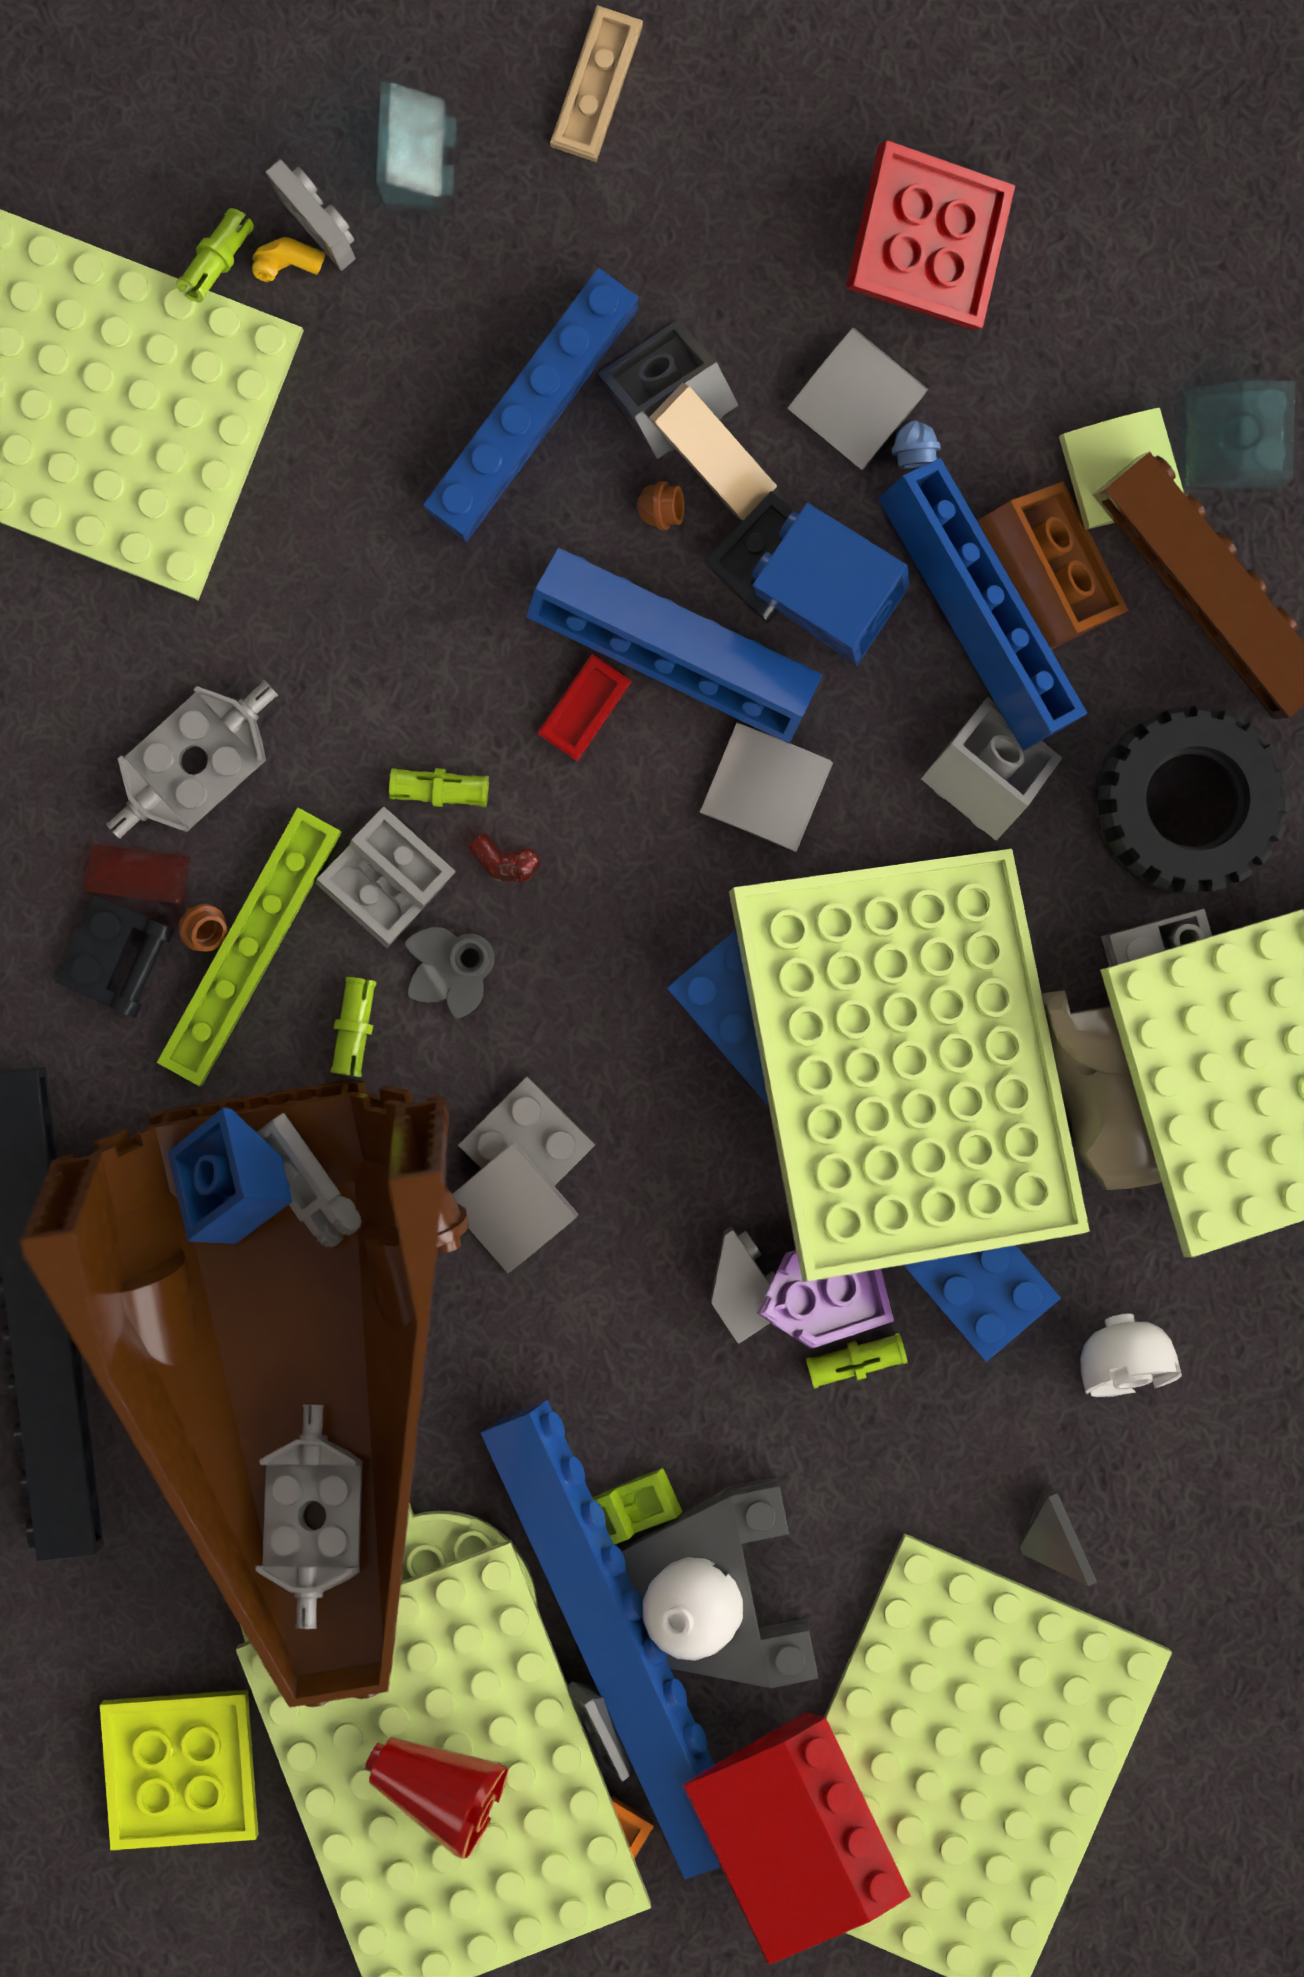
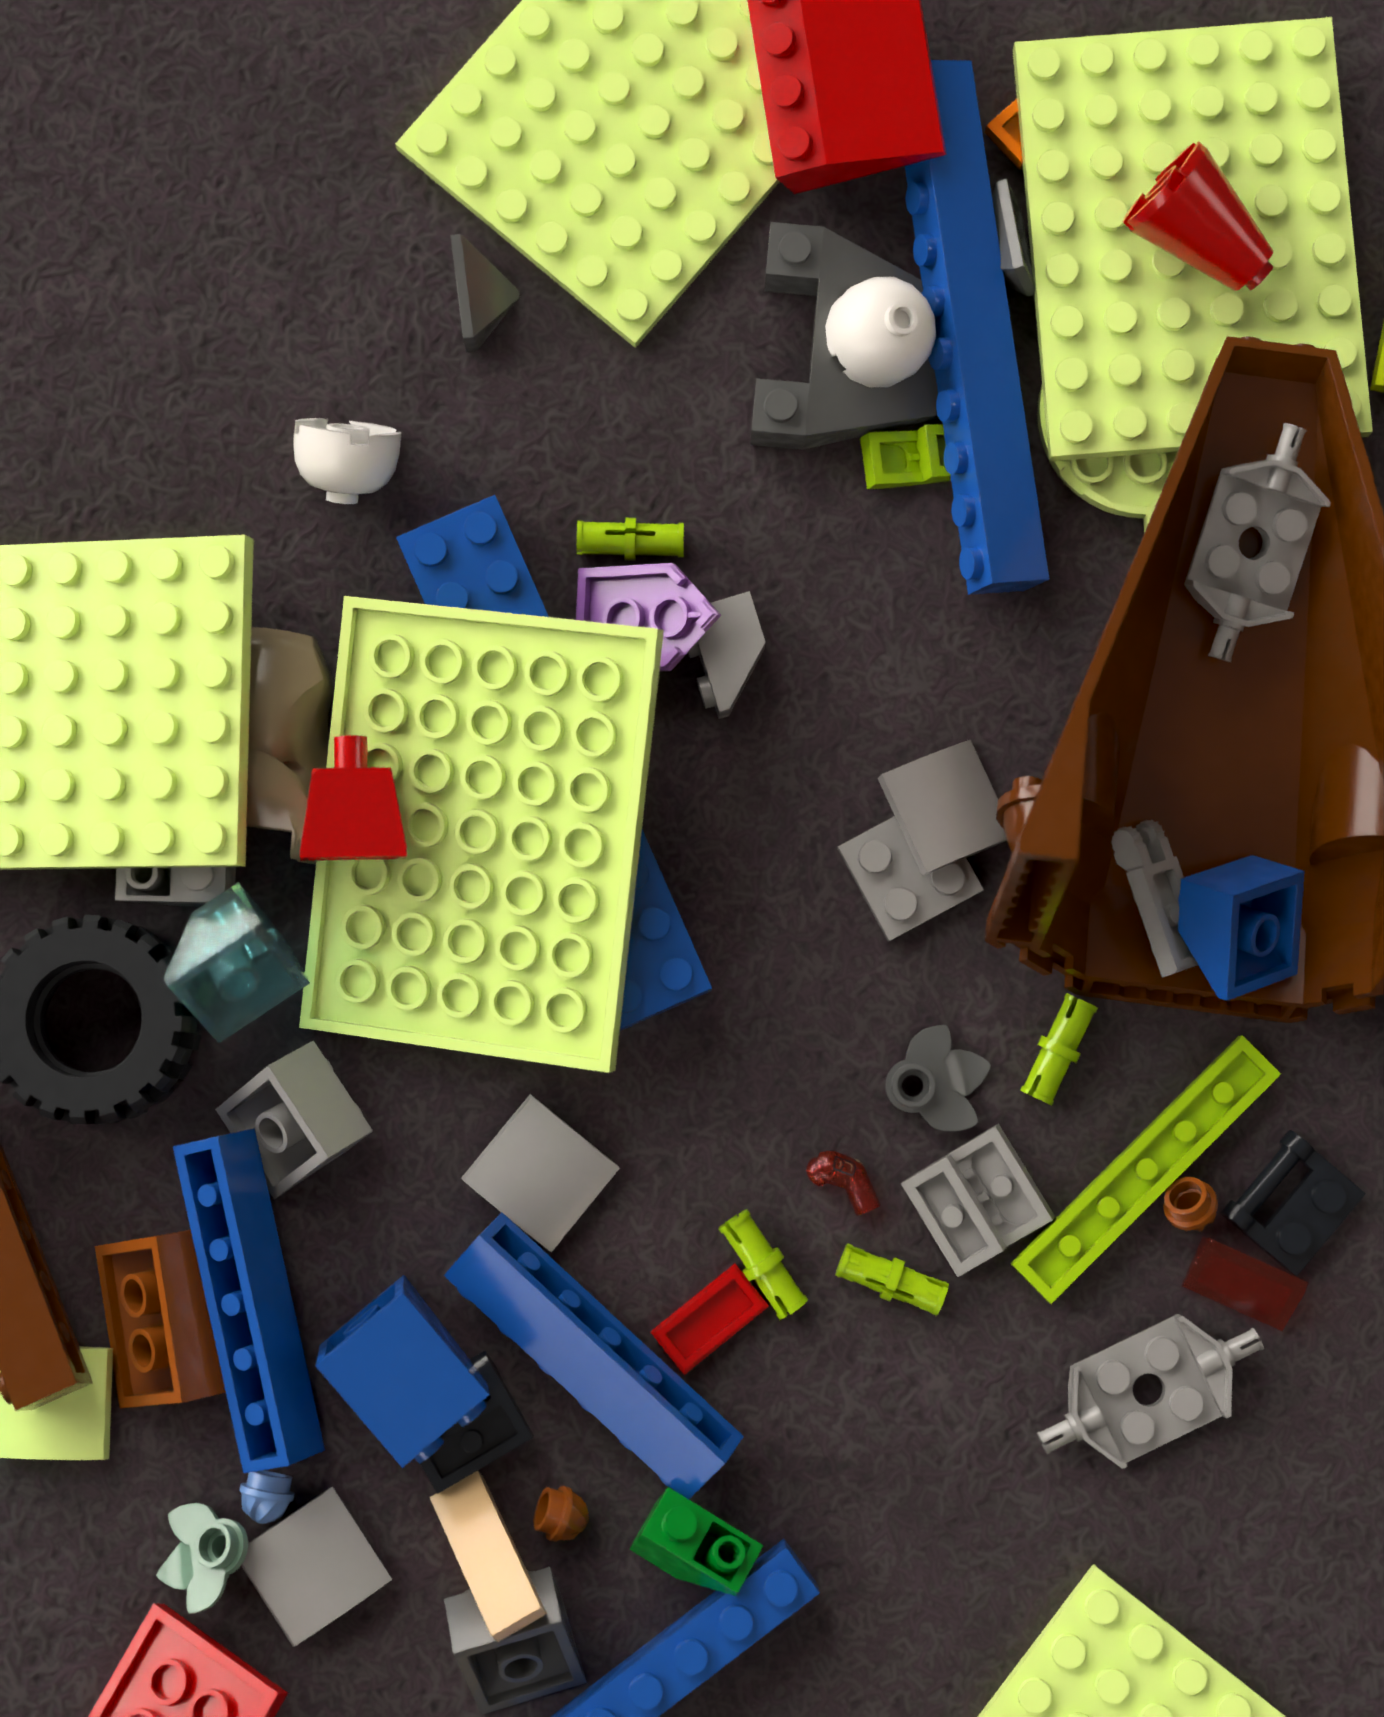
camera: 165 degrees left, 5 degrees down
none -> plate [157,1503,248,1614]
none -> clear light blue slope [163,882,310,1043]
none -> red torso [300,736,407,861]
none -> green slope [629,1487,763,1596]
none -> lime pin [718,1209,808,1320]

